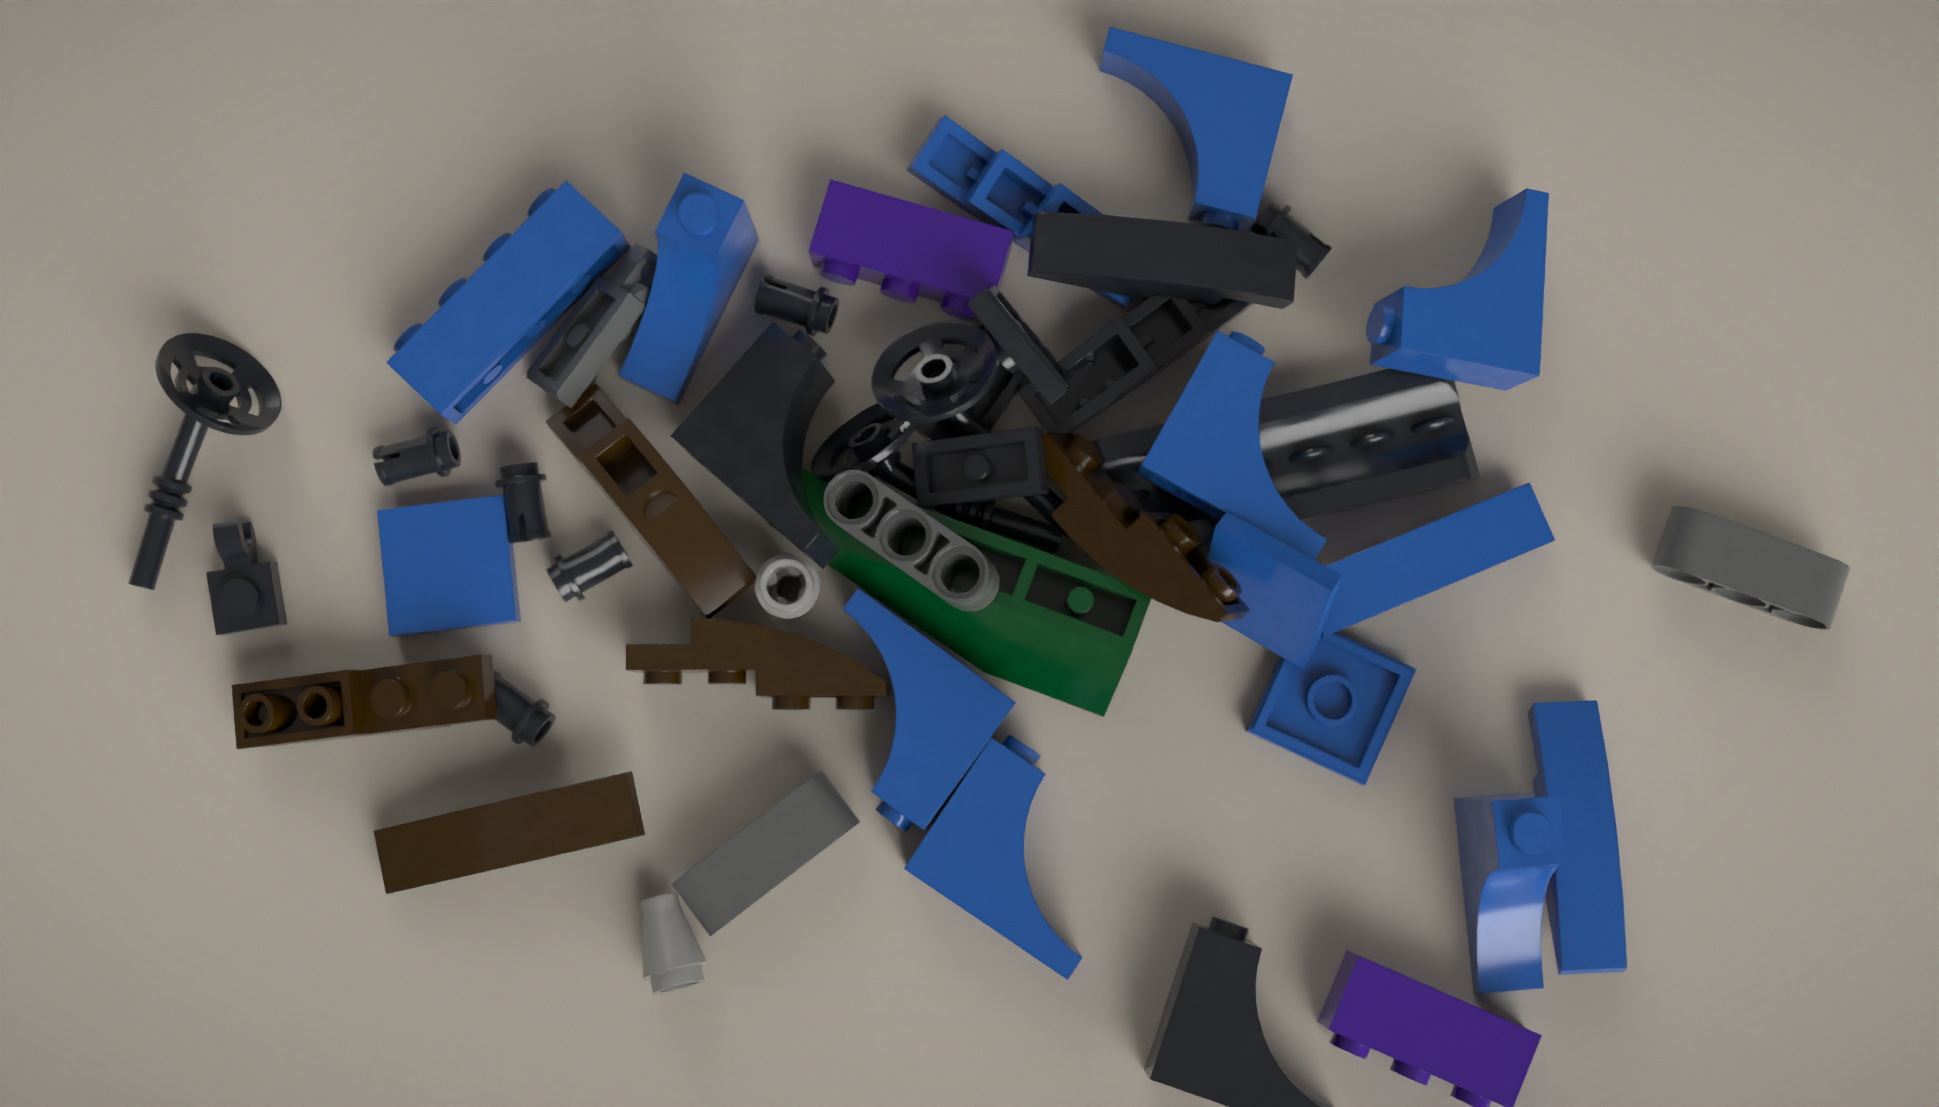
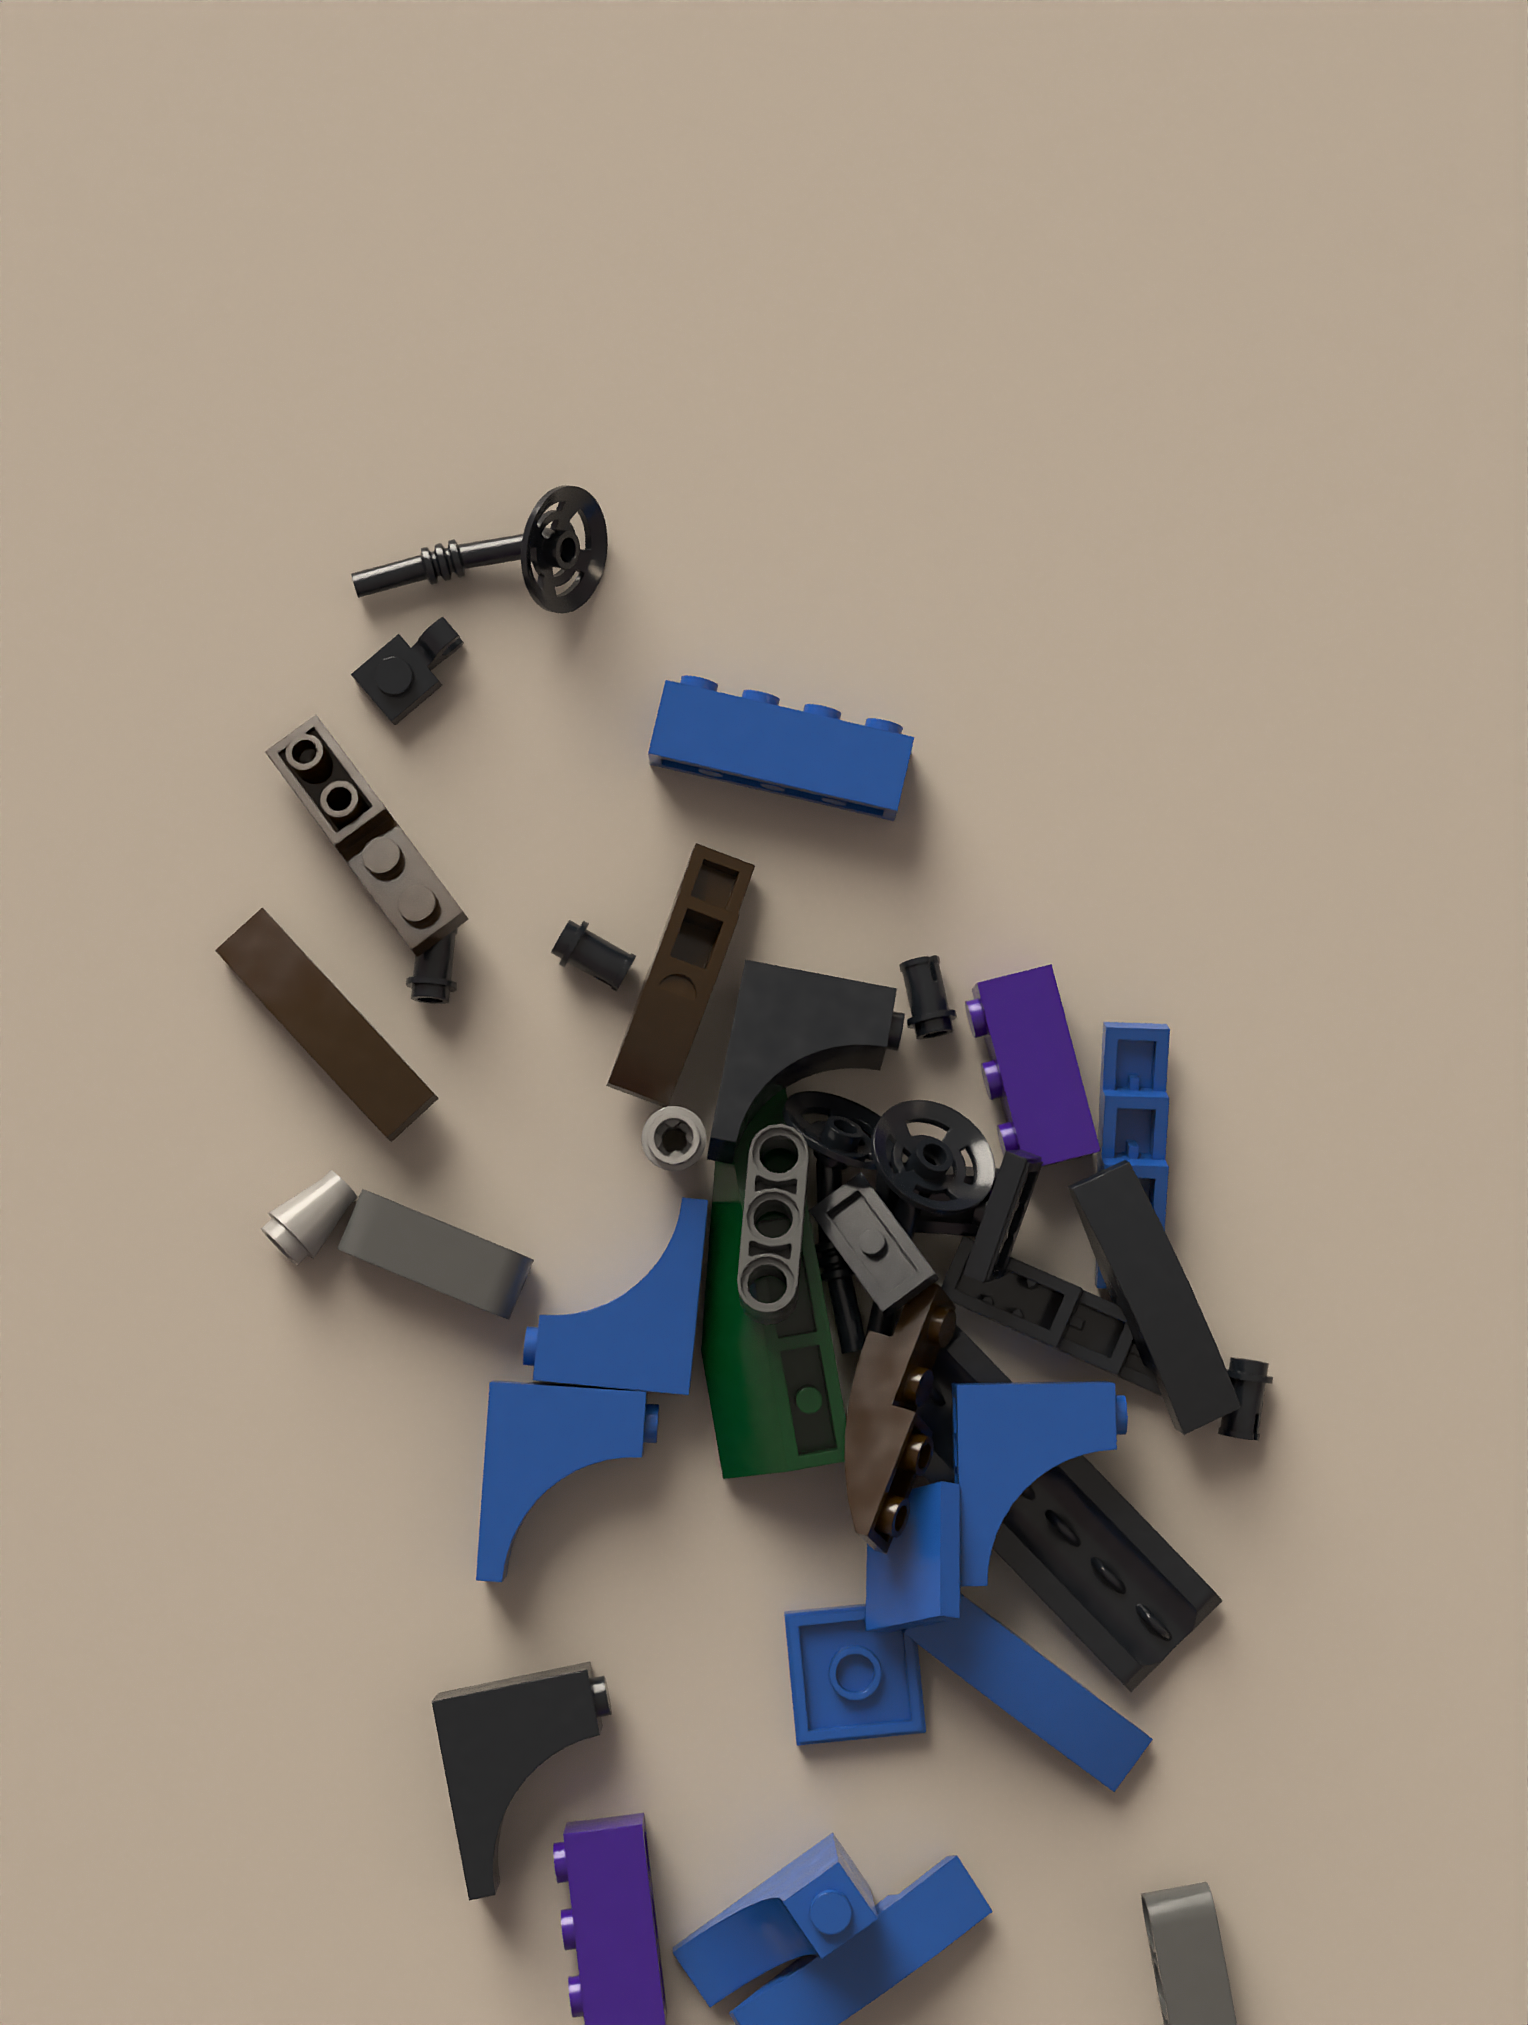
camera: 55 degrees right, 0 degrees up
black pin [373,427,461,486] -> none
blue tile [377,495,521,637] -> none
black pin [495,462,551,544] -> none
dark grey hinge [526,243,657,409] -> none
blue arch [618,173,759,405] -> none
dark brown slope [626,618,889,710] -> none
blue arch [1099,27,1293,232] -> none
blue arch [1366,188,1549,391] -> none

